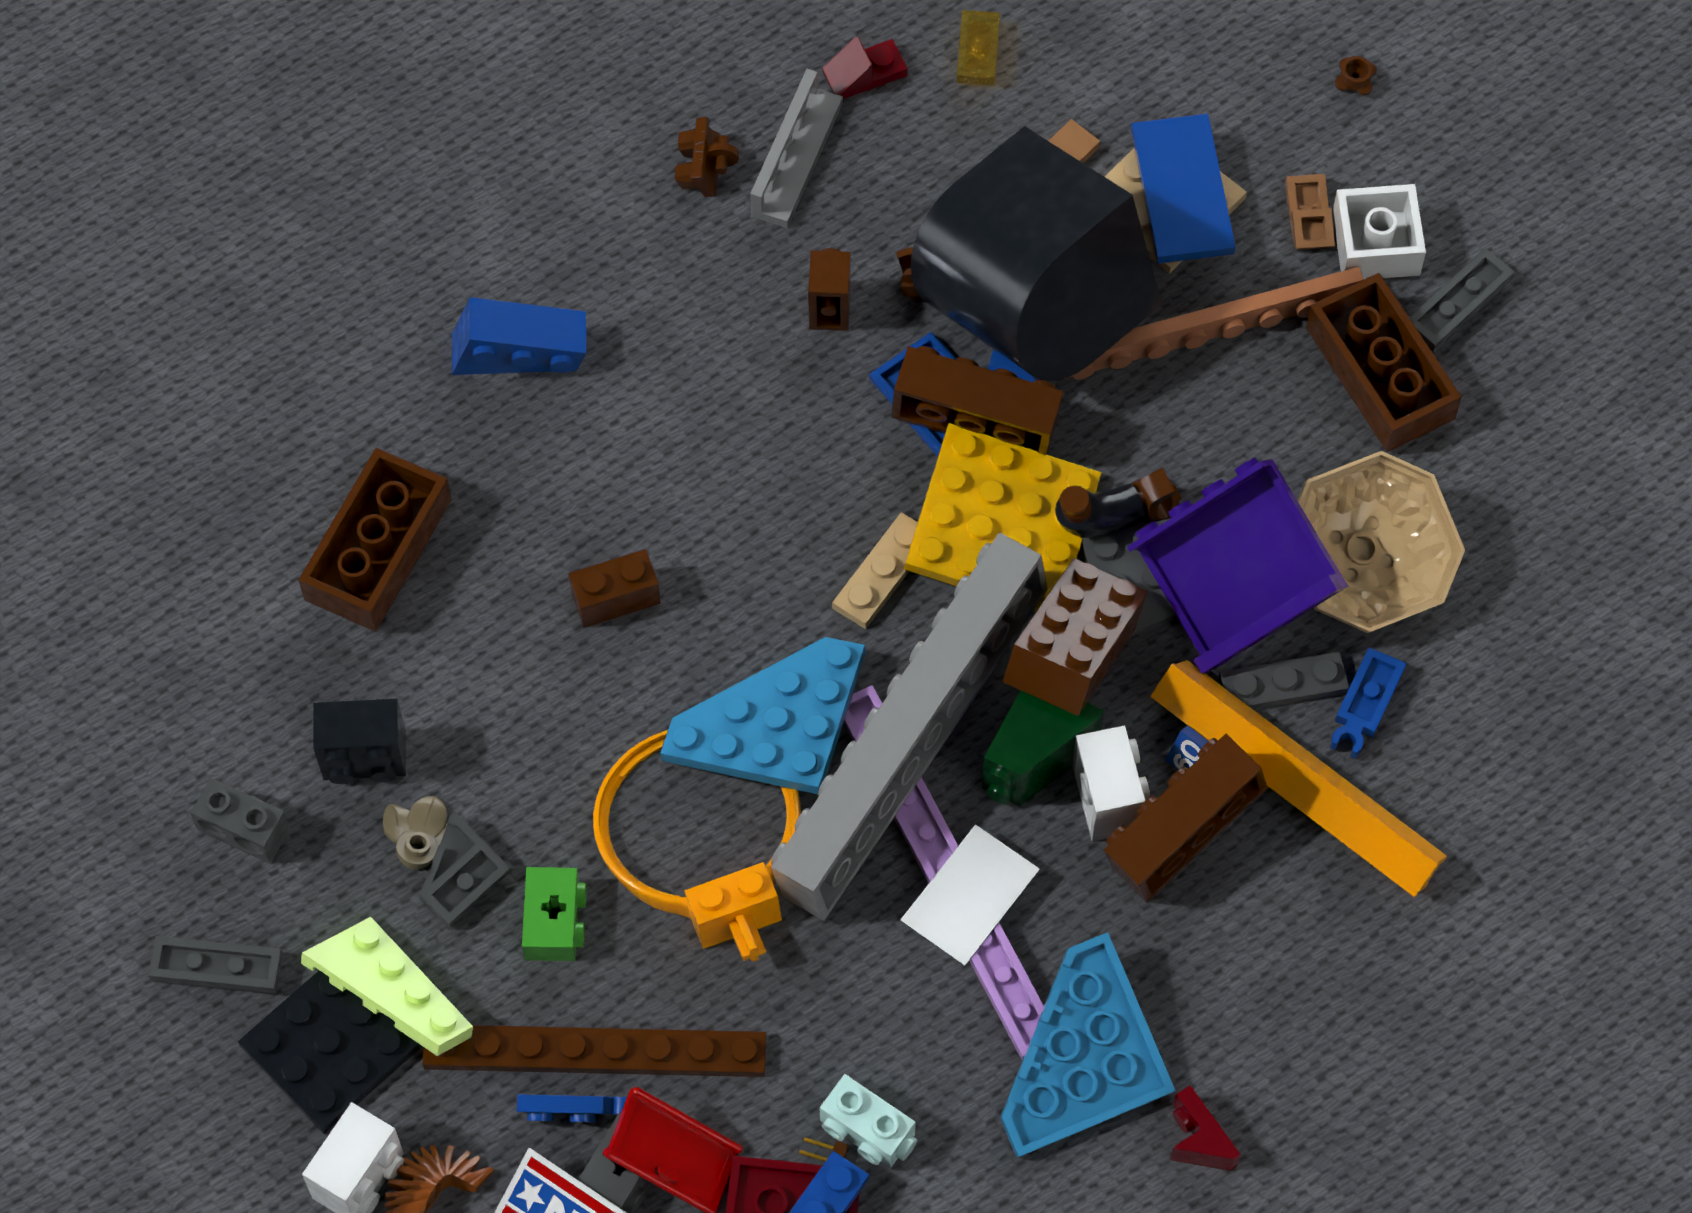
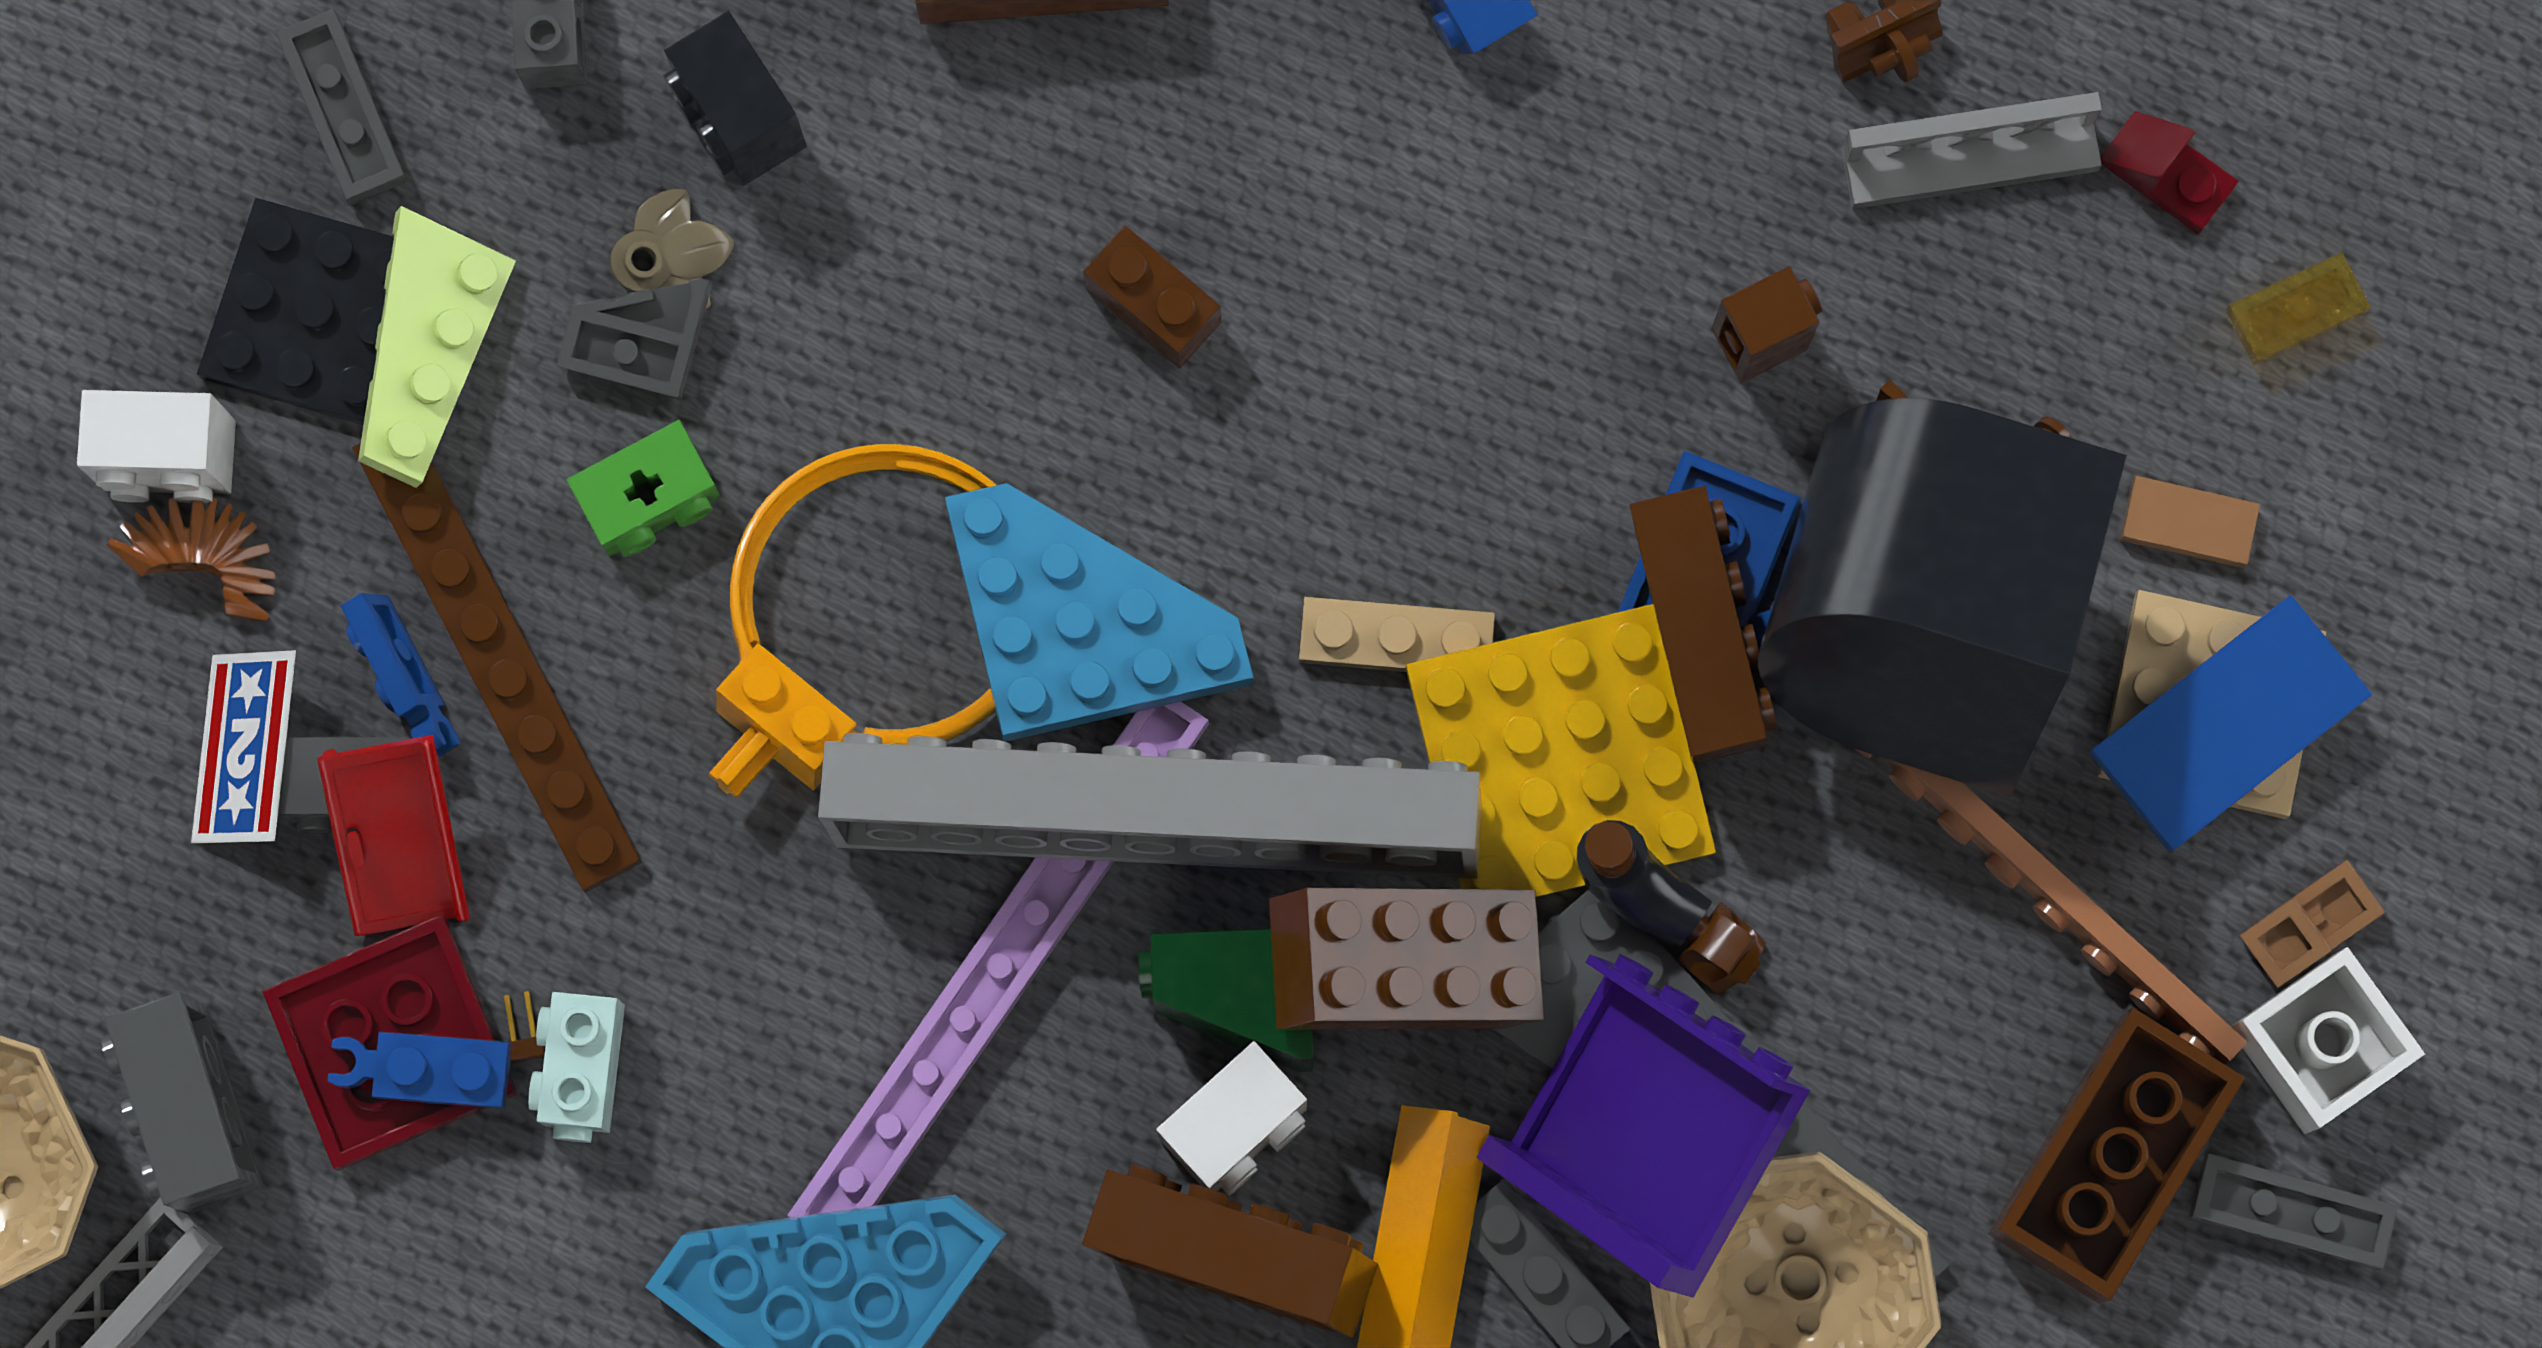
camera: 60 degrees right, 15 degrees up
white sticker [901,824,1039,965] -> none
blue tile [1165,726,1208,770] -> none

